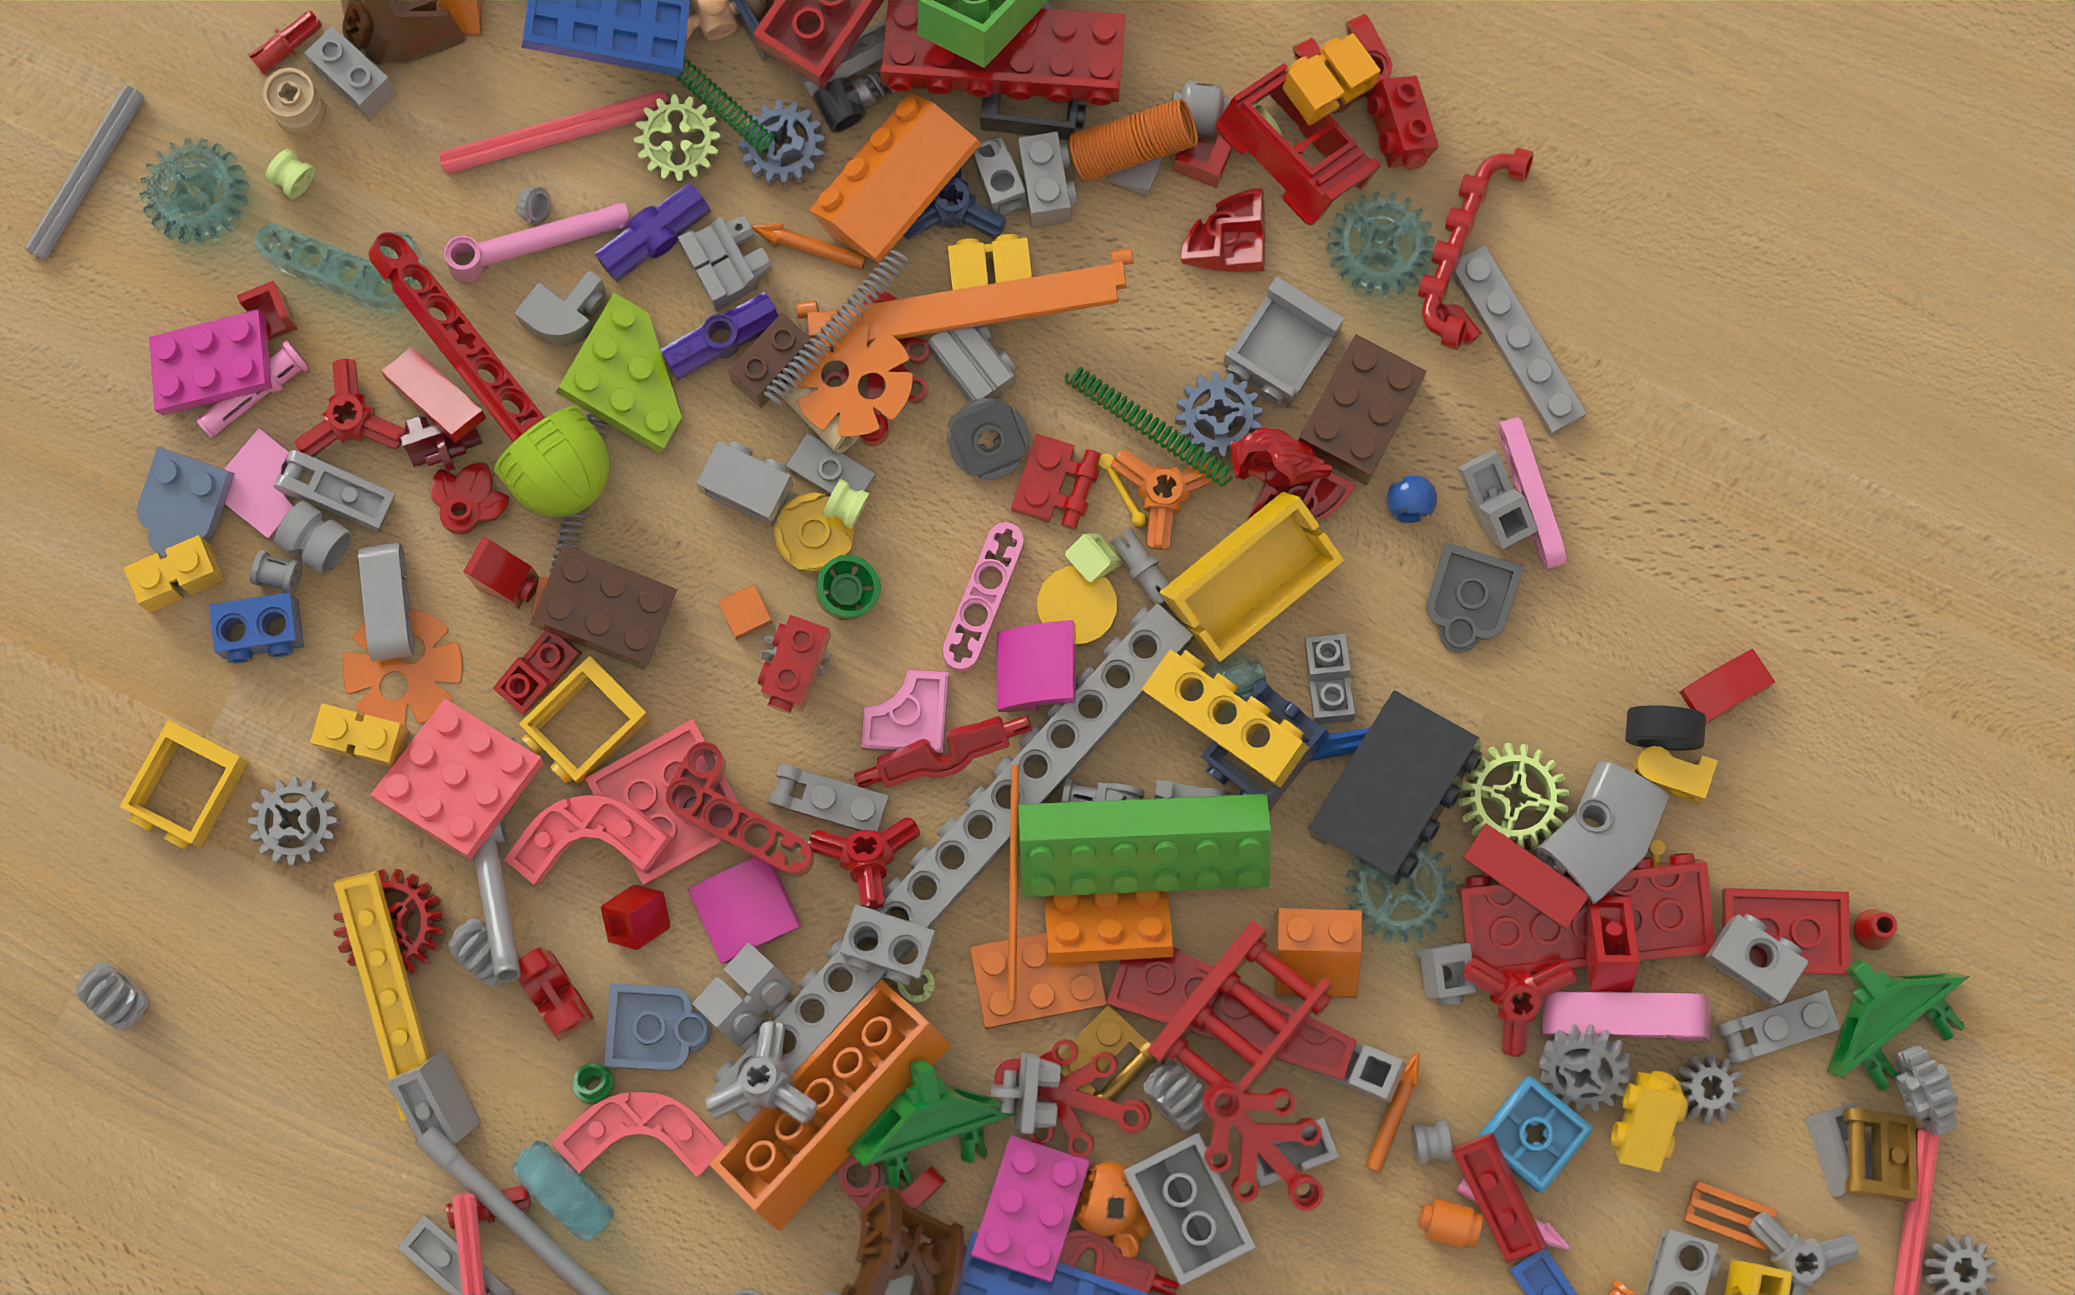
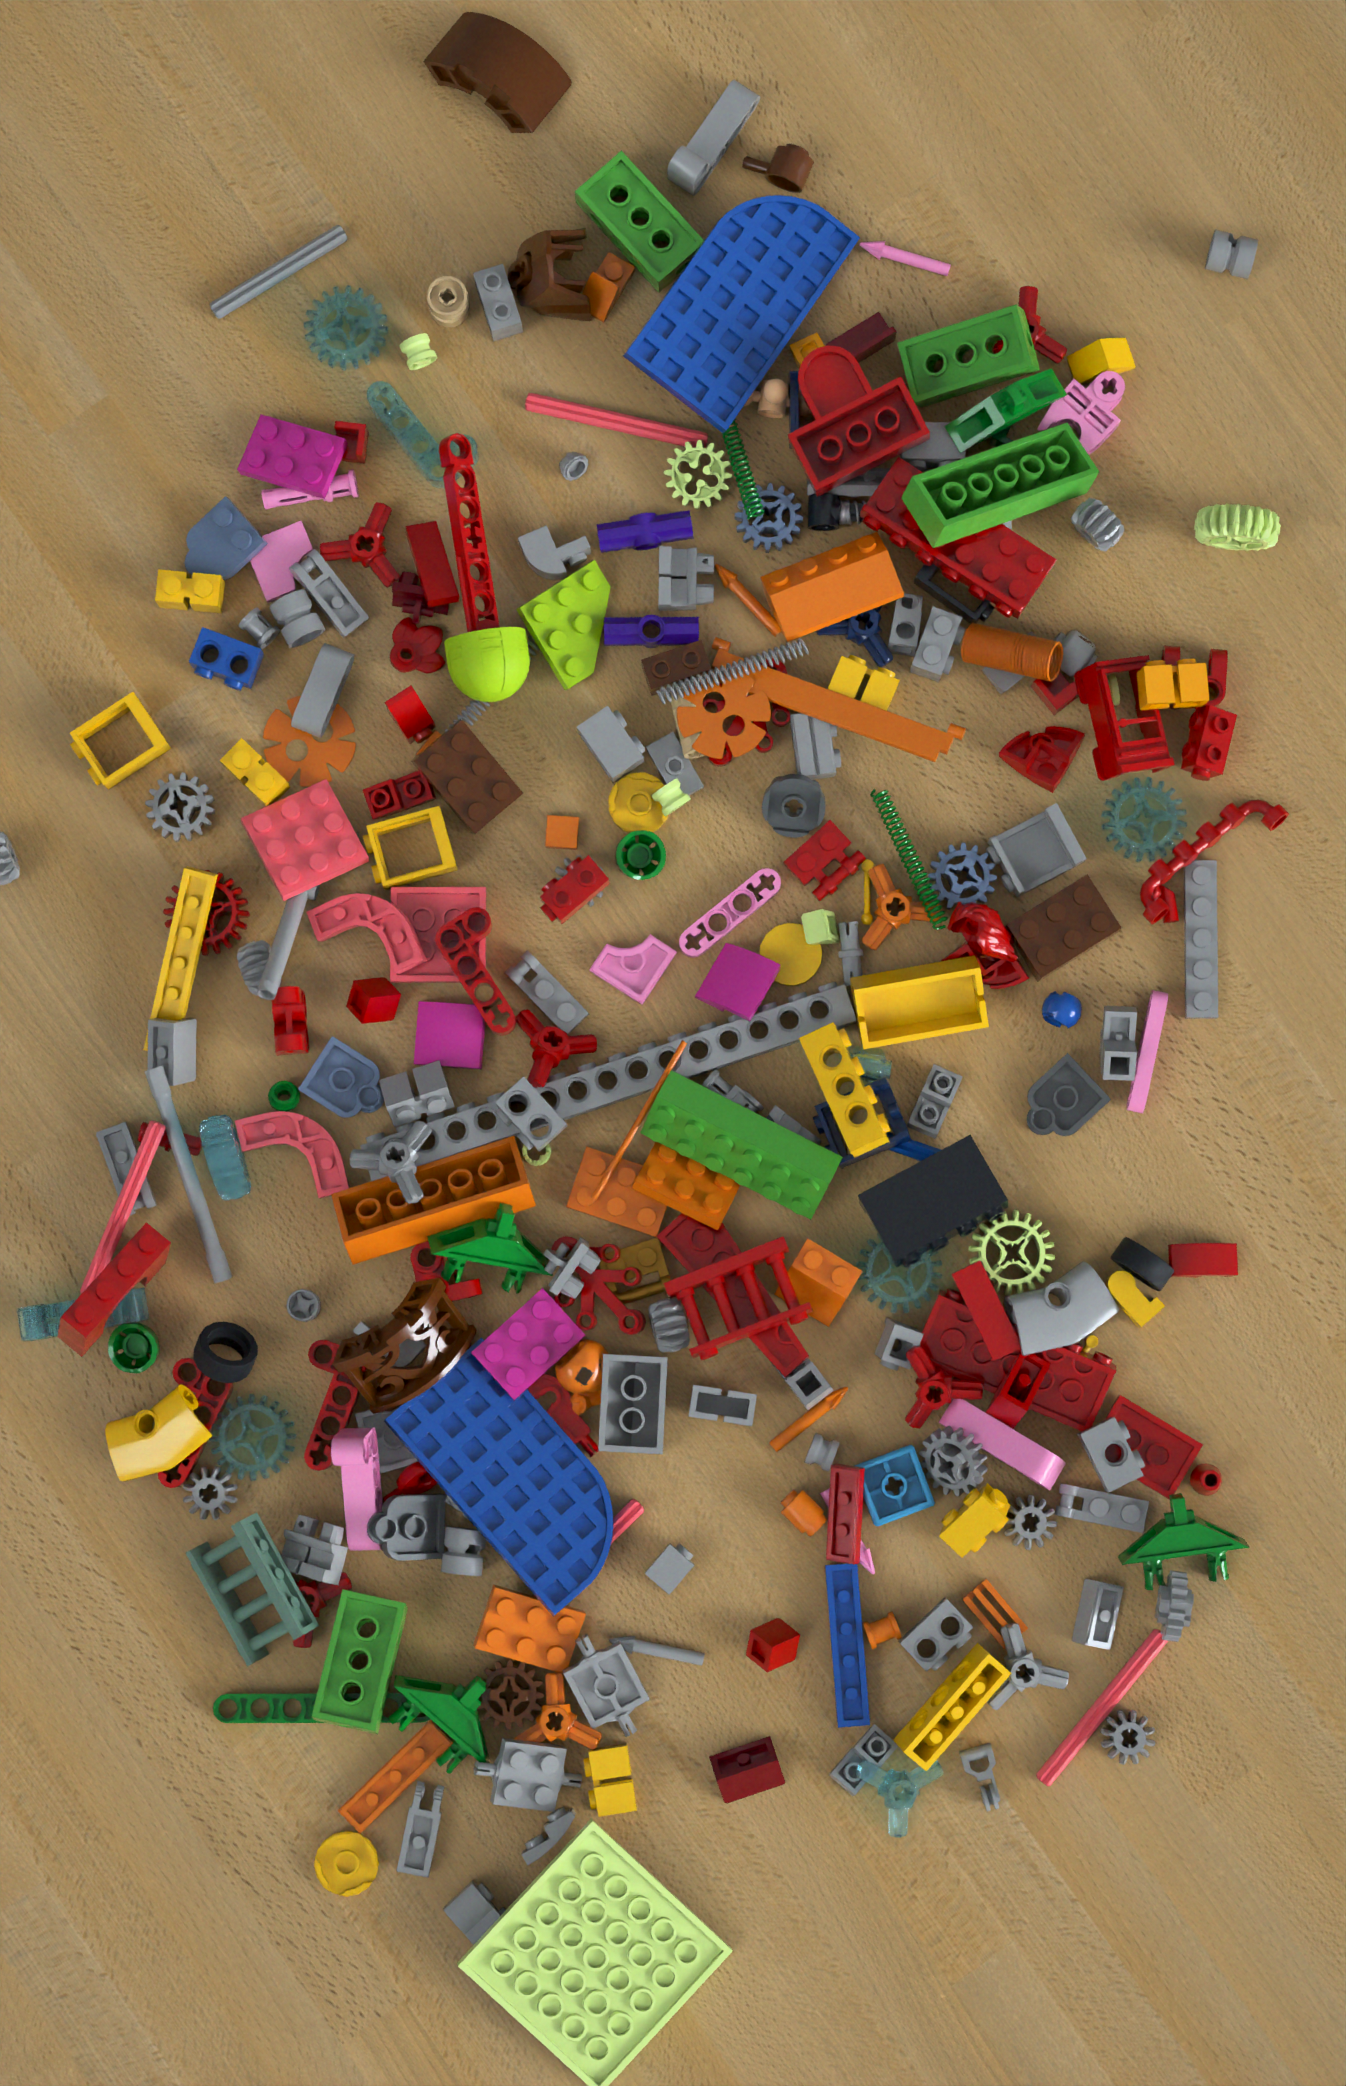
camera: 30 degrees right, 5 degrees up
red axle [248,11,322,75] -> none
bright pink piece [444,202,630,282] -> none
red piece [854,714,1032,788] -> none
red plant [1202,1080,1324,1211] -> none
pearl gold plate [1843,1108,1917,1202] -> none

